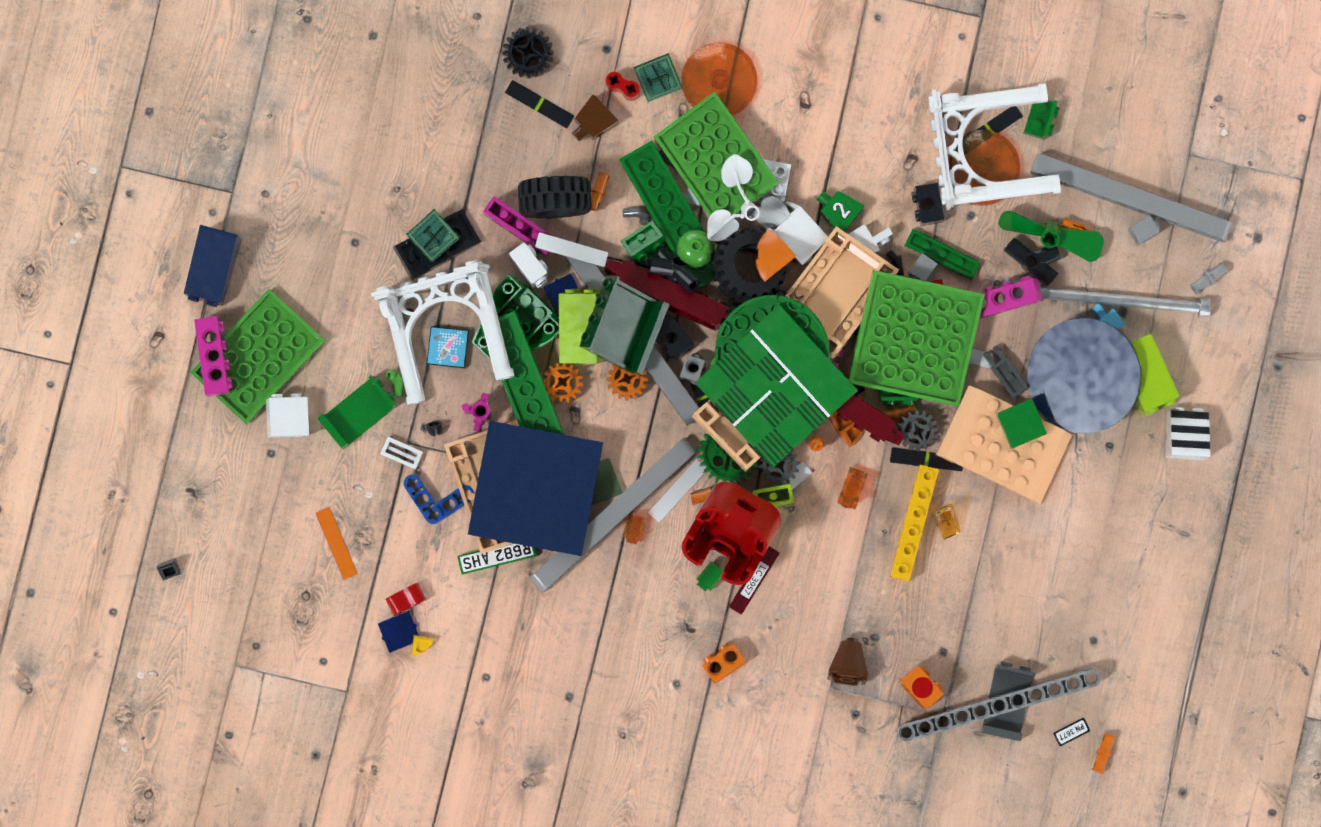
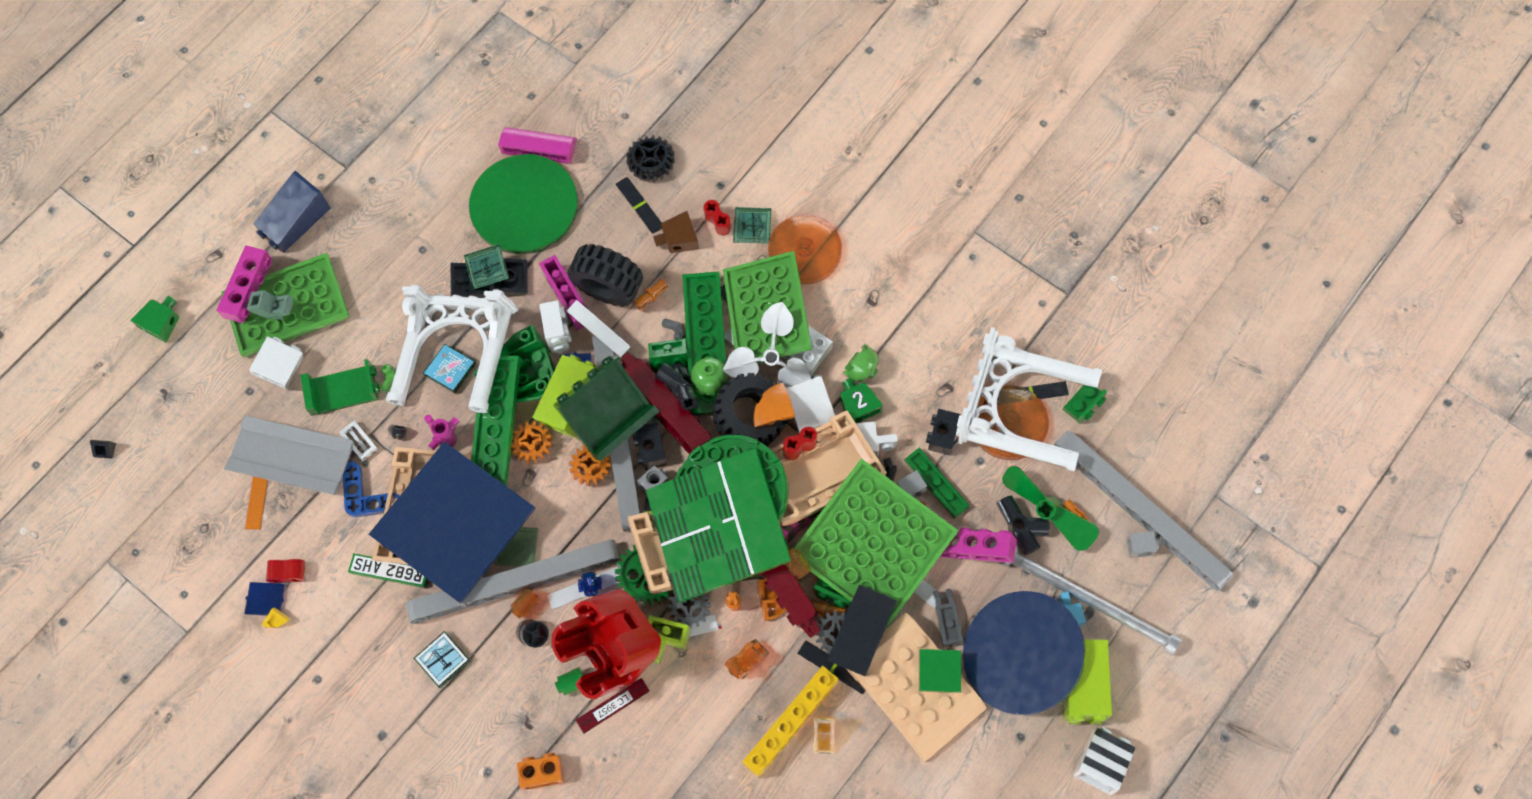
camera: 35 degrees right, 15 degrees down
light grey pin [1190,262,1228,294] -> none
none -> green torso [130,296,179,343]
none -> light grey hinge [224,415,354,495]
none -> sand green brick [247,290,294,320]
none -> tile [413,631,471,688]
none -> green tile [469,154,578,254]
none -> dark pink brick [498,127,577,164]
none -> black wheel [516,619,549,648]
none -> clear blue gear [577,572,602,597]
none -> red axle [783,427,817,461]
none -> clear orange brick [785,548,811,579]
none -> black slope [827,585,897,677]
none -> bright green cylinder [842,343,878,382]

